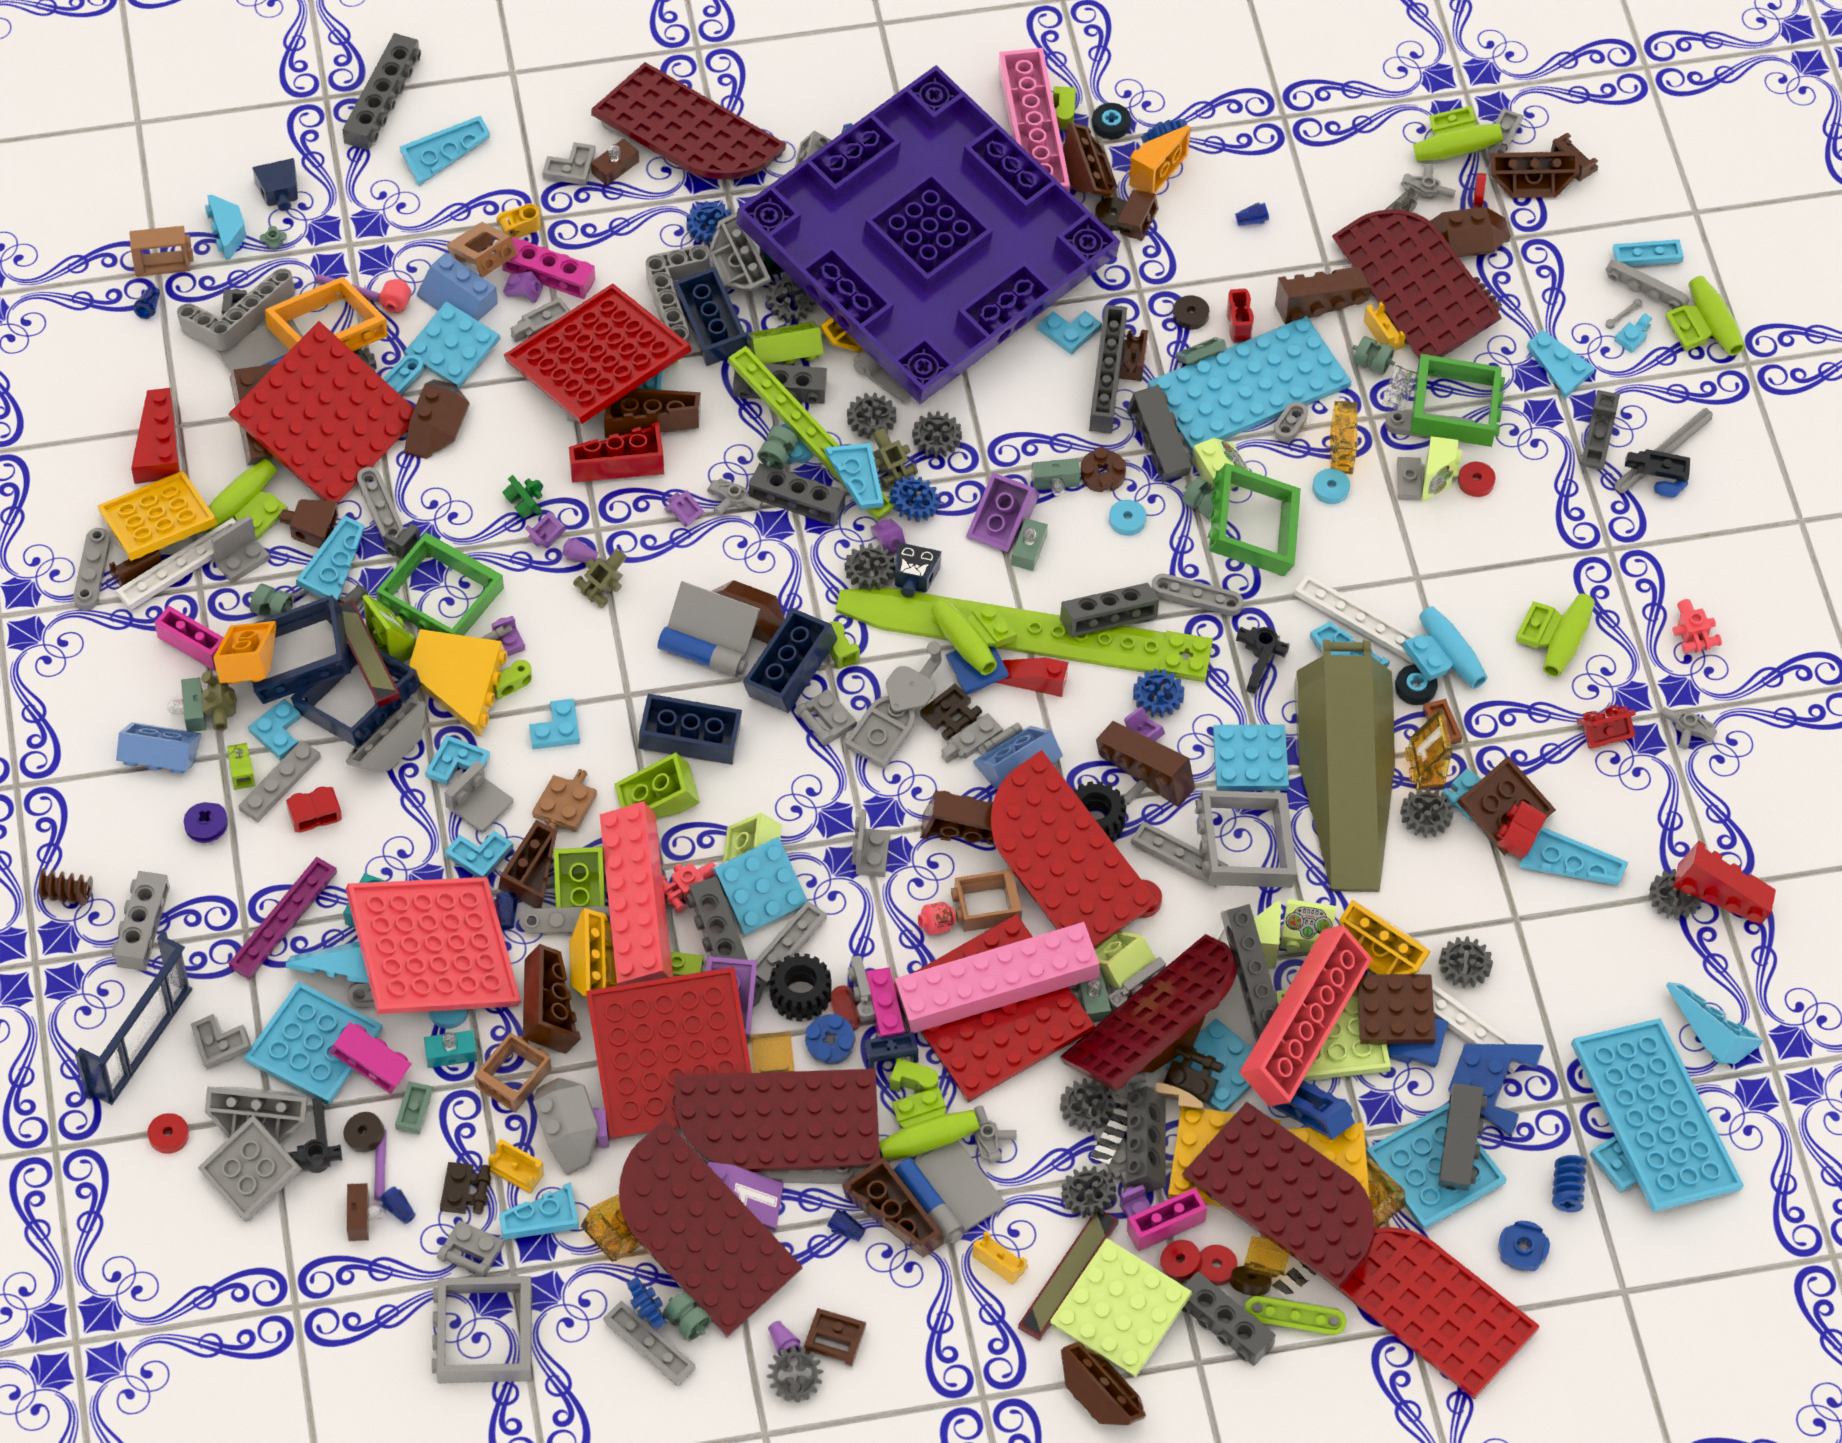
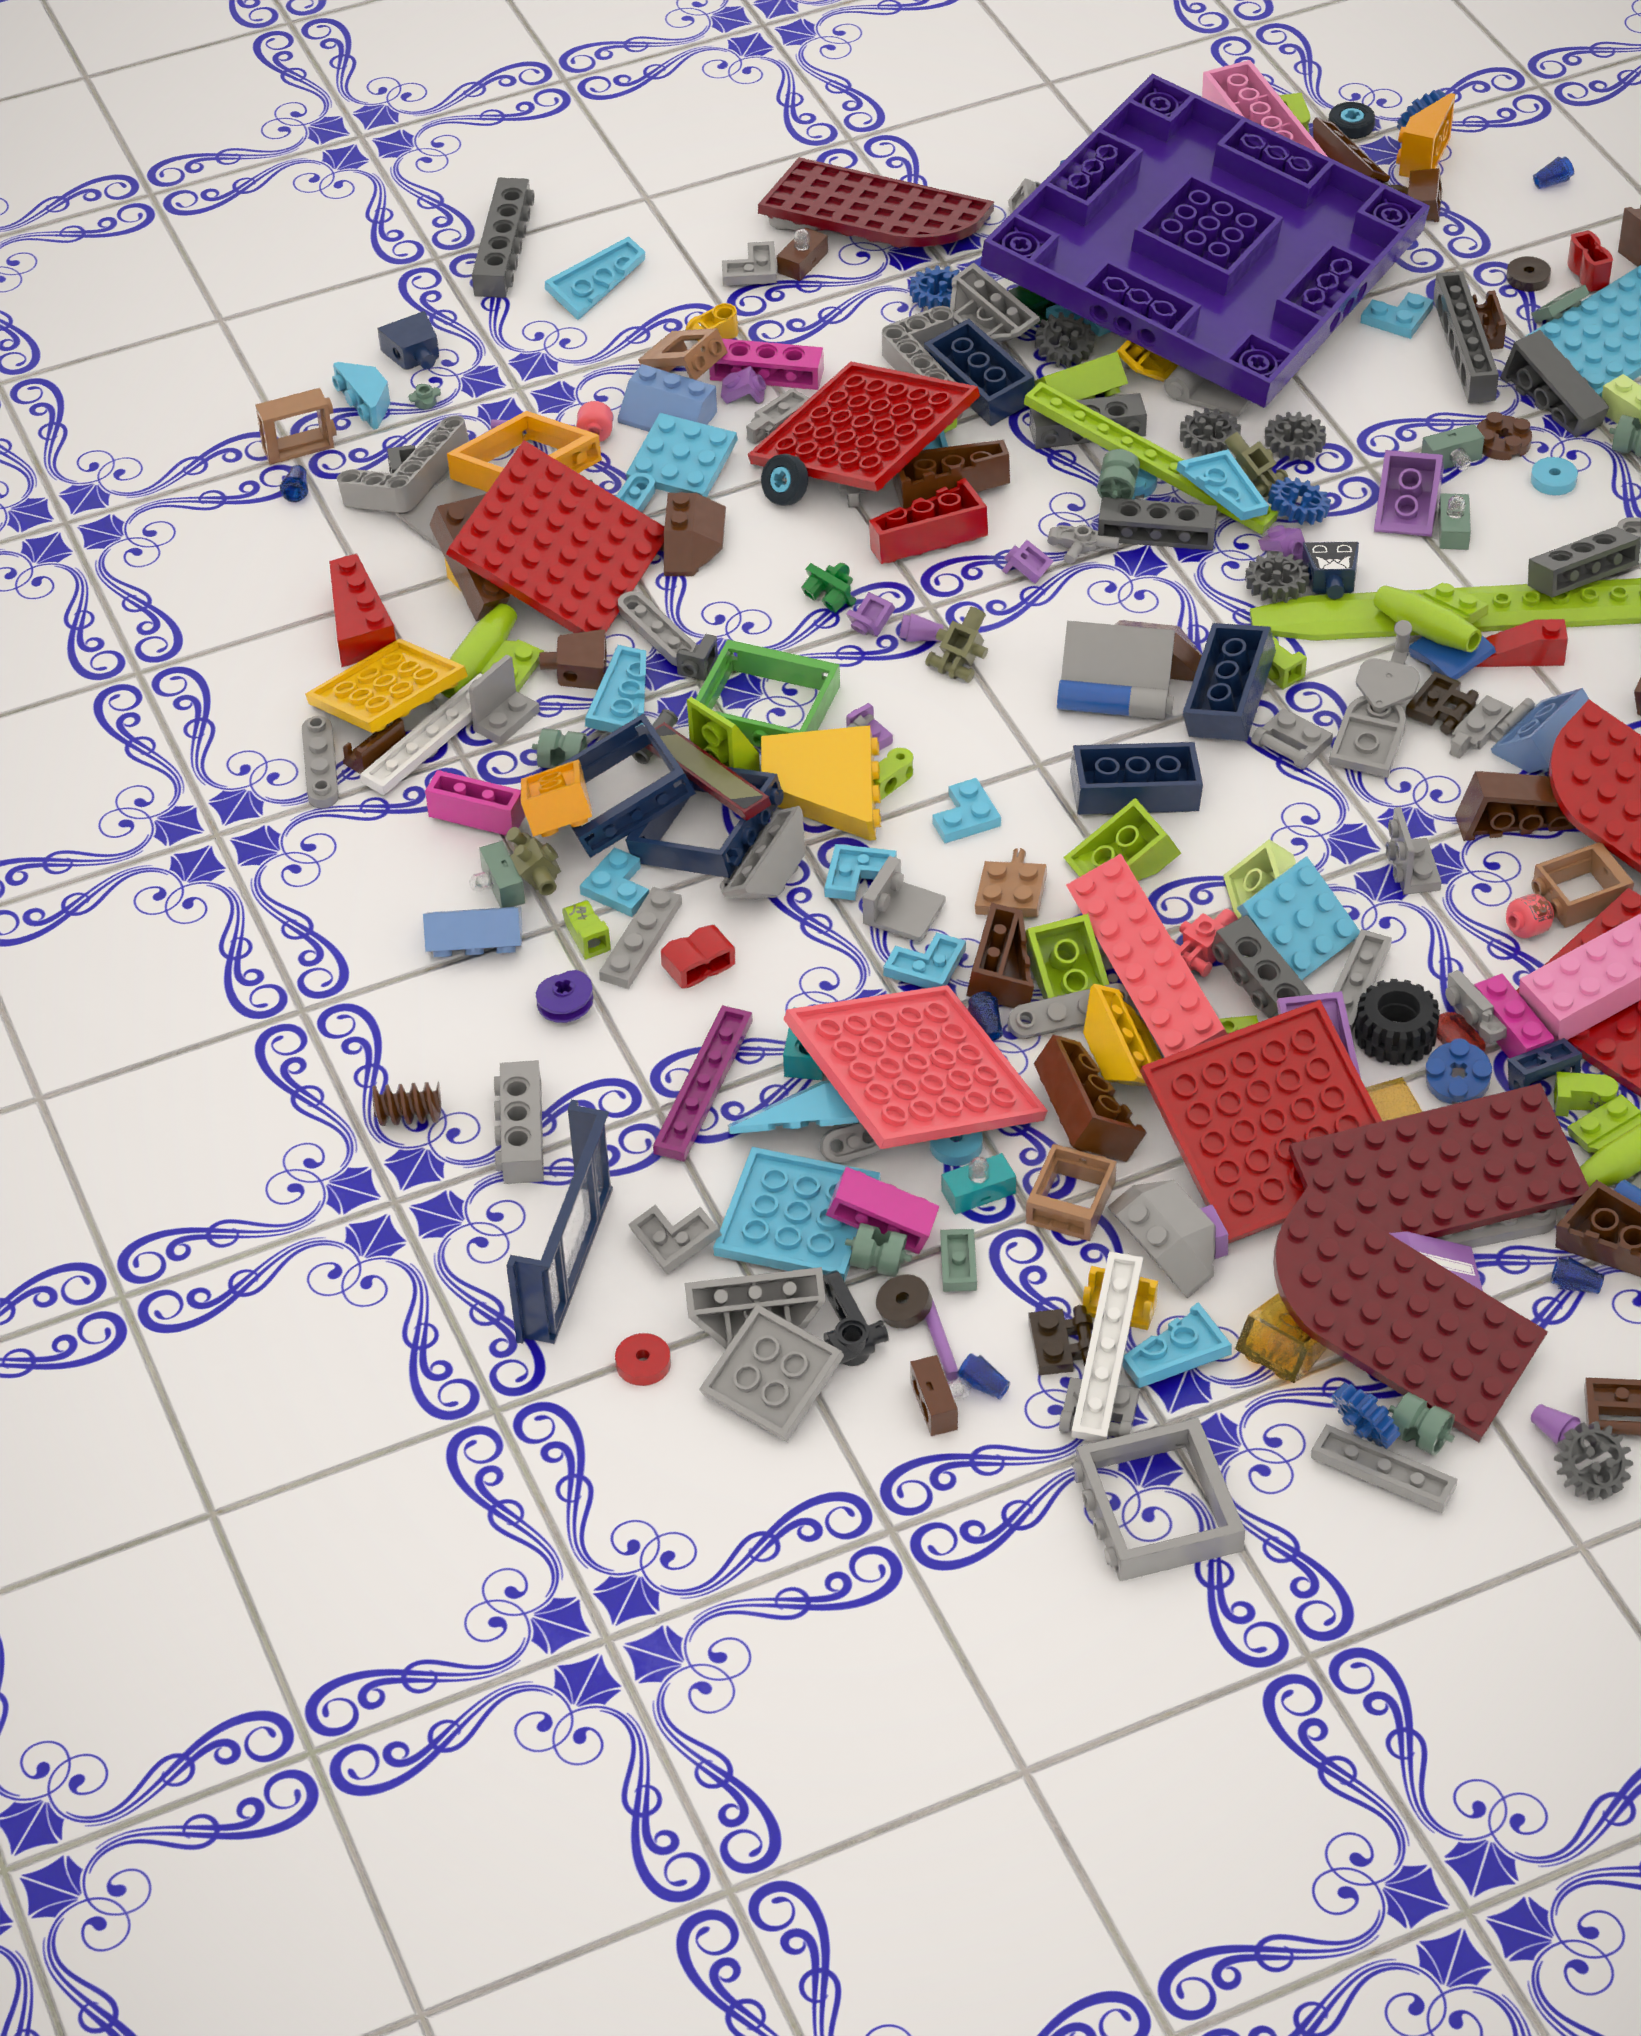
camera: 10 degrees left, 10 degrees down
none -> black bush [761,454,809,506]
none -> sand green wheel [845,1223,912,1277]
none -> white plate [1071,1251,1143,1442]

